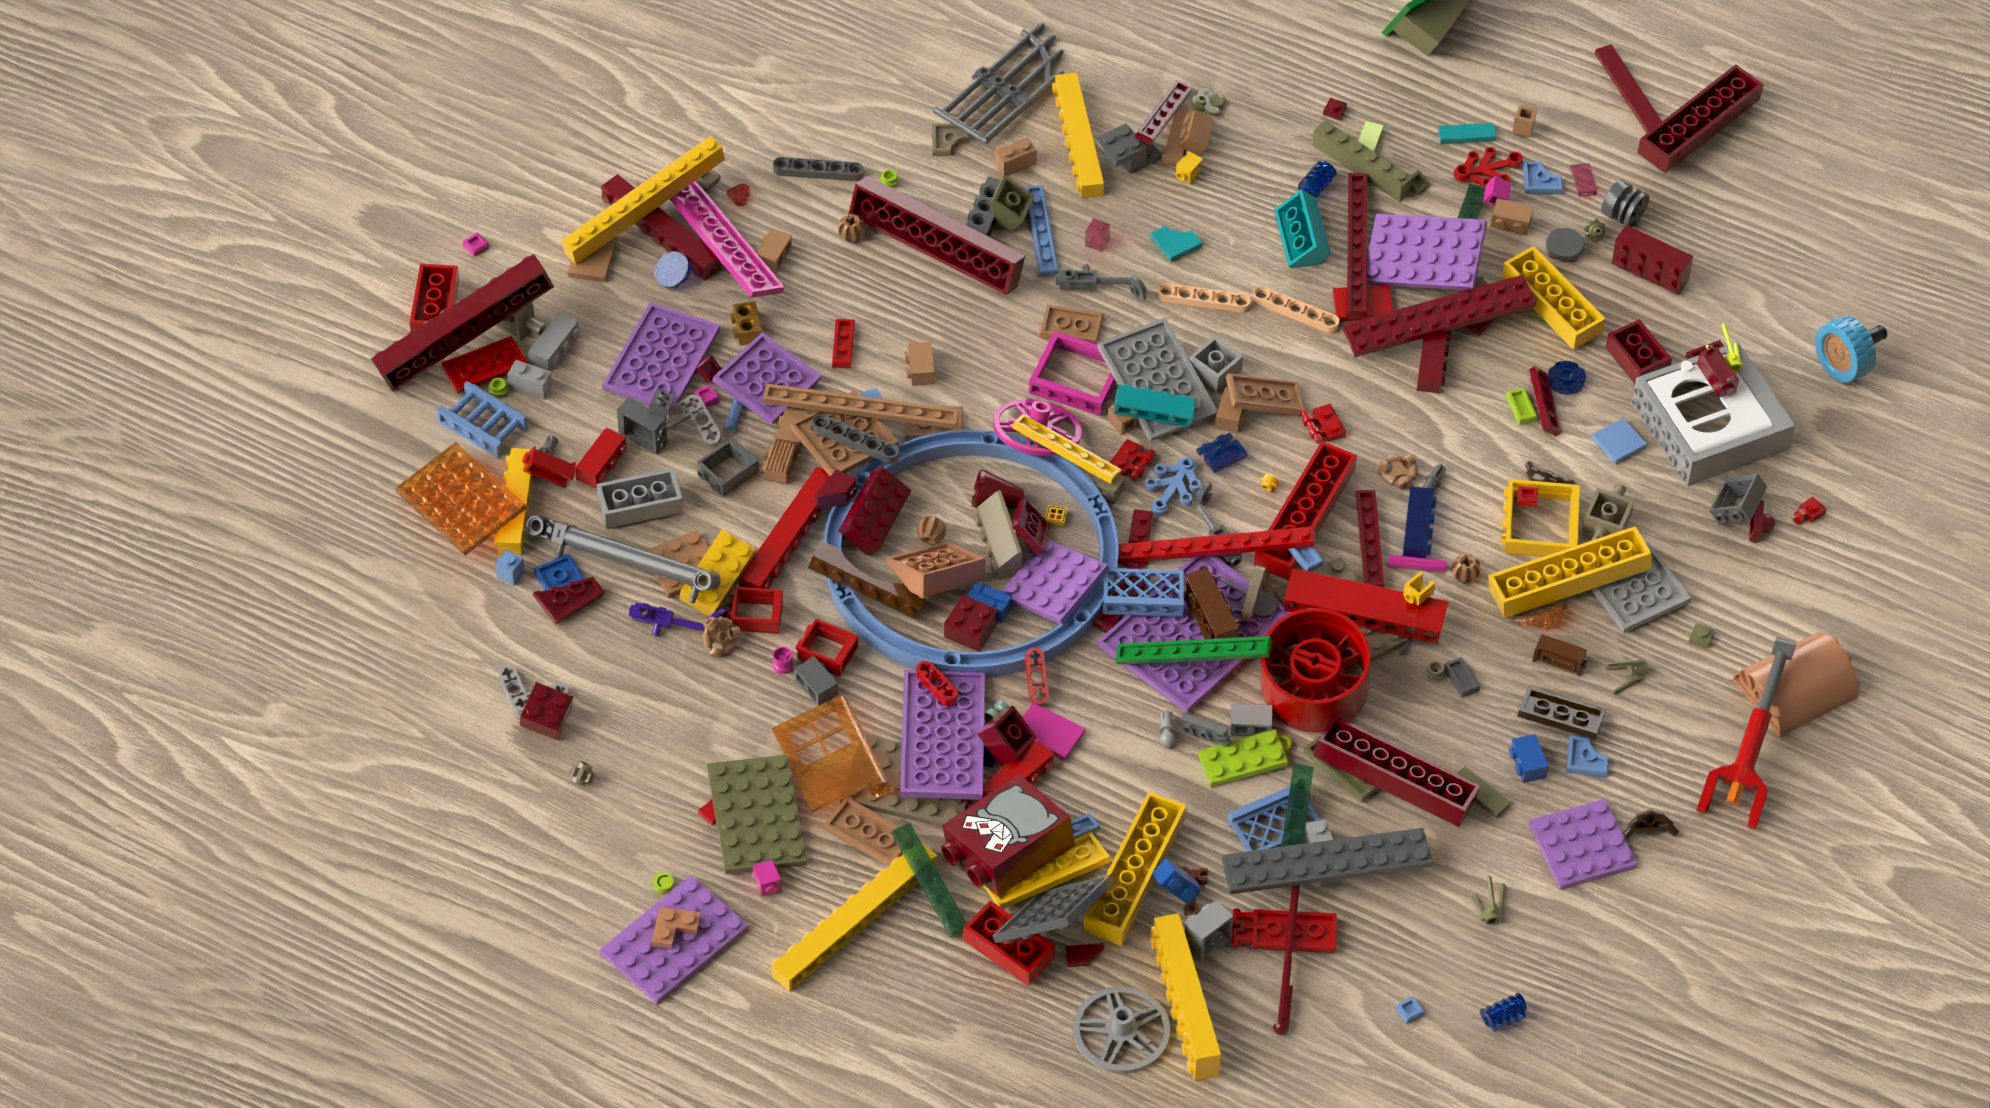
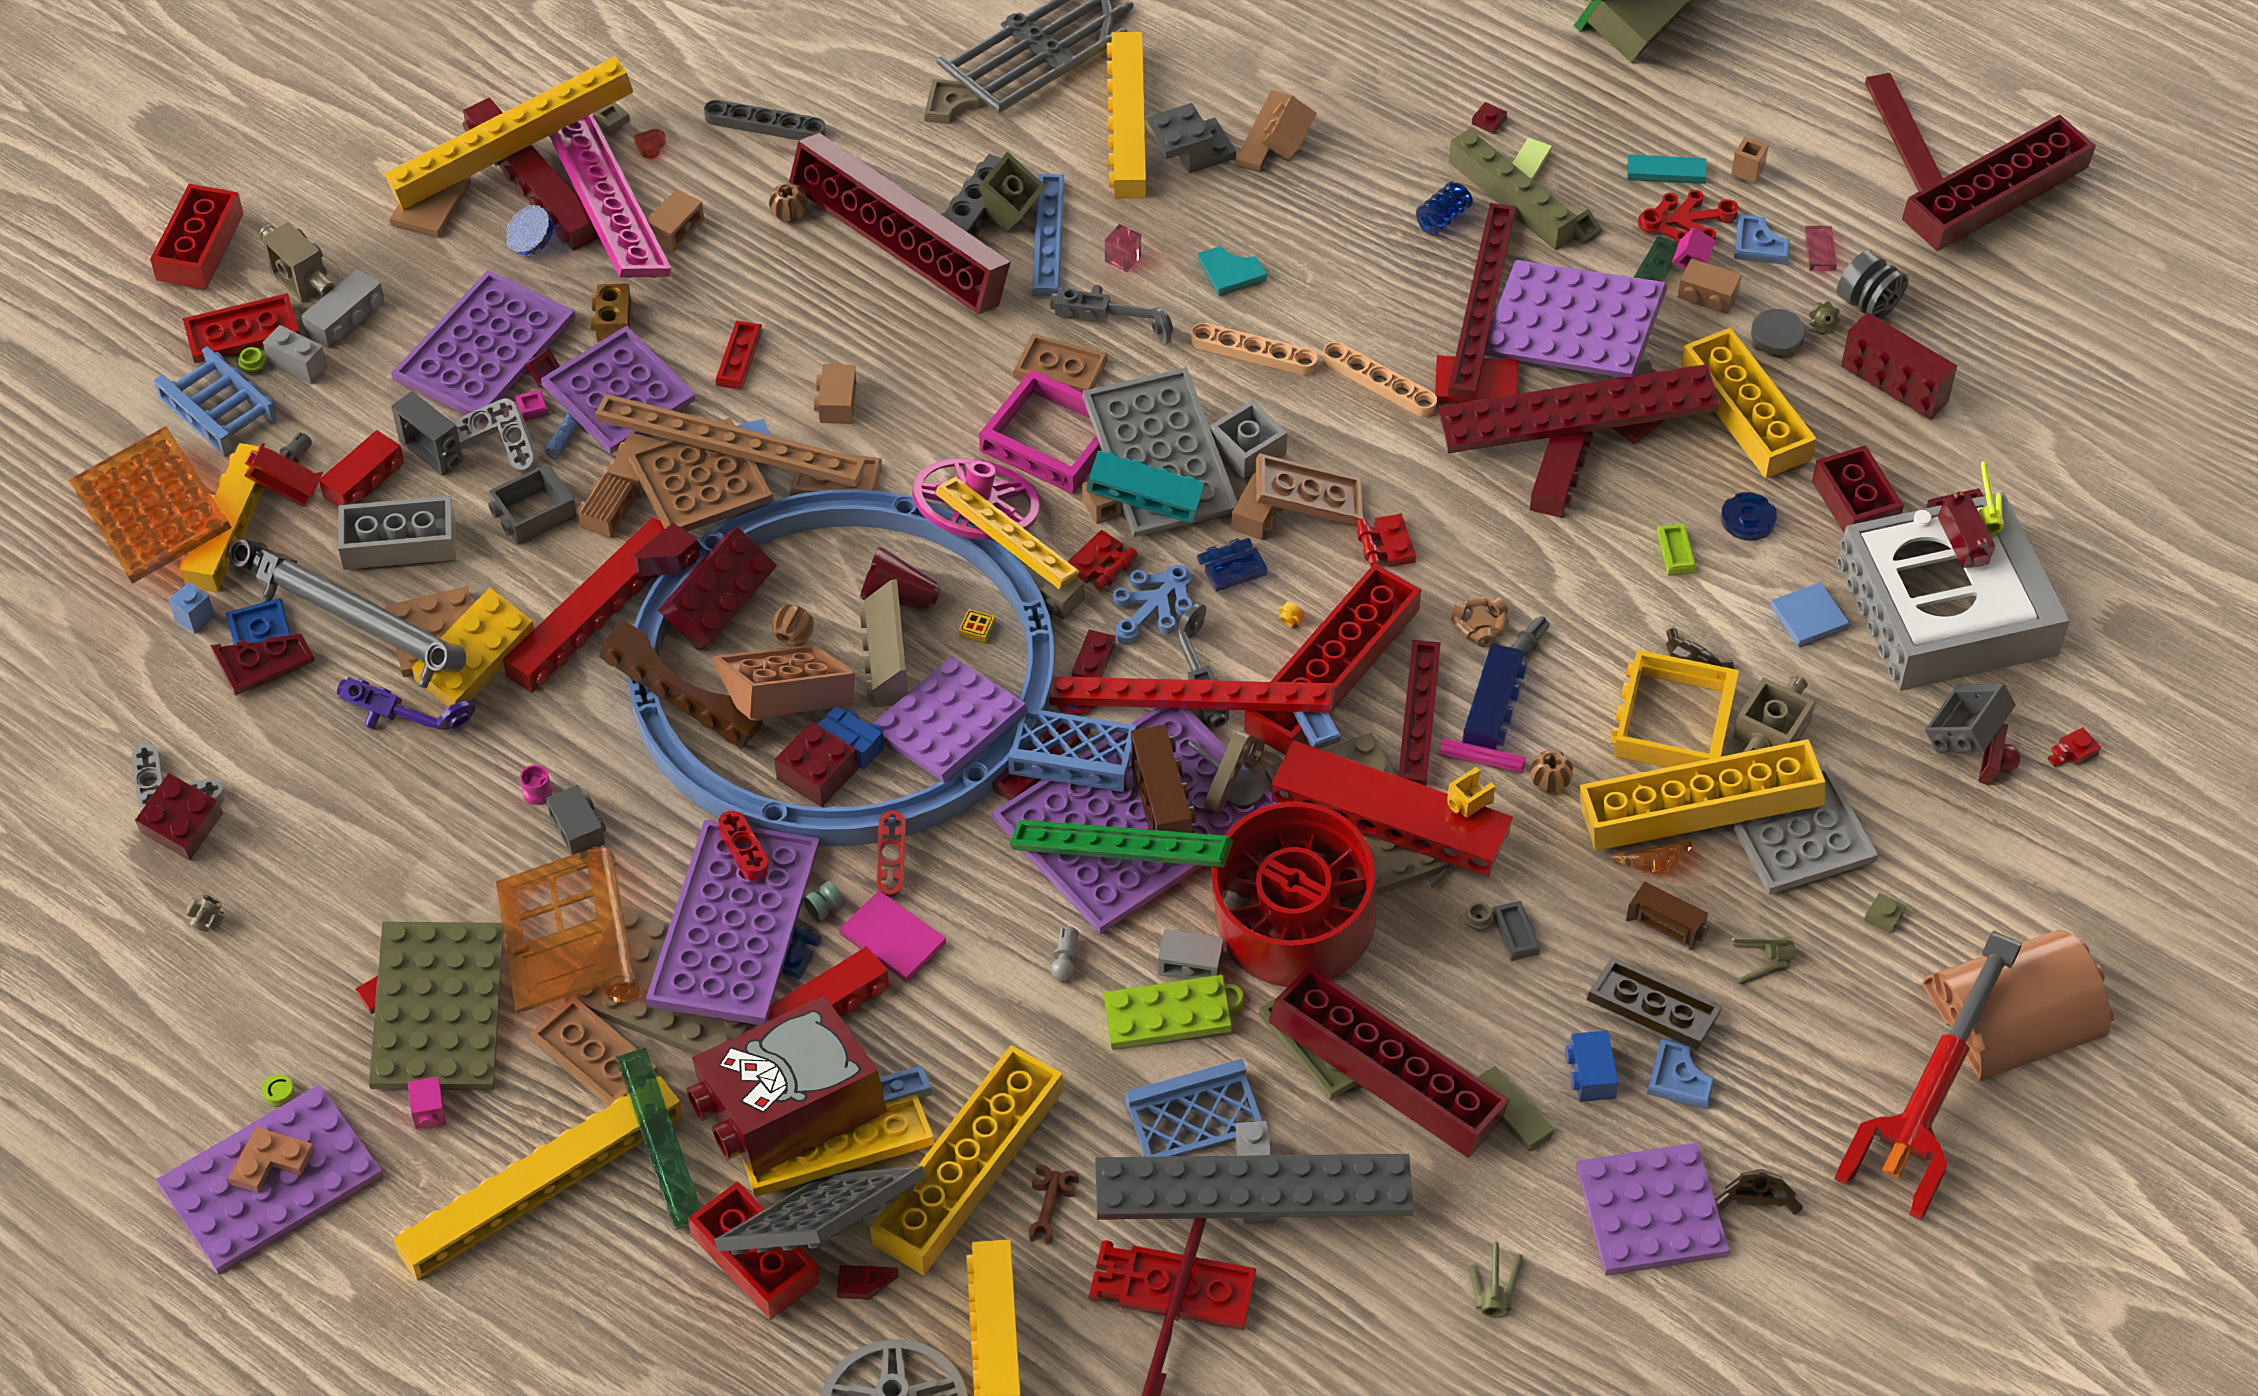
camera: 10 degrees right, 0 degrees up
dark red brick [371,254,554,392] -> none
dark pink tile [462,232,489,257] -> none
dark grey hinge [648,388,675,417] -> none
medium nougat piece [702,616,741,657] -> none
red window [728,587,783,634] -> none
red window [796,618,859,677] -> none
dark grey beam [812,415,899,463] -> none
lime plate [880,169,899,187] -> none
dark red brick [977,705,1037,766] -> none
medium nougat brick [995,137,1037,176] -> none
dark red plate [1012,496,1050,555] -> none
tile [1135,80,1193,146] -> none
blue brick [1153,858,1202,905] -> none
yellow window [1176,150,1203,185] -> none
dark grey hinge [1180,713,1231,747] -> none
light grey brick [1185,900,1233,961] -> none
olive plate [1192,88,1227,115] -> none
teal slope [1274,189,1331,268] -> none
clear green tile [1281,763,1314,847] -> none
red tile [1517,486,1538,507] -> none
dark red plate [1529,366,1562,437] -> none
dark azure wheel [1815,316,1888,383] -> none

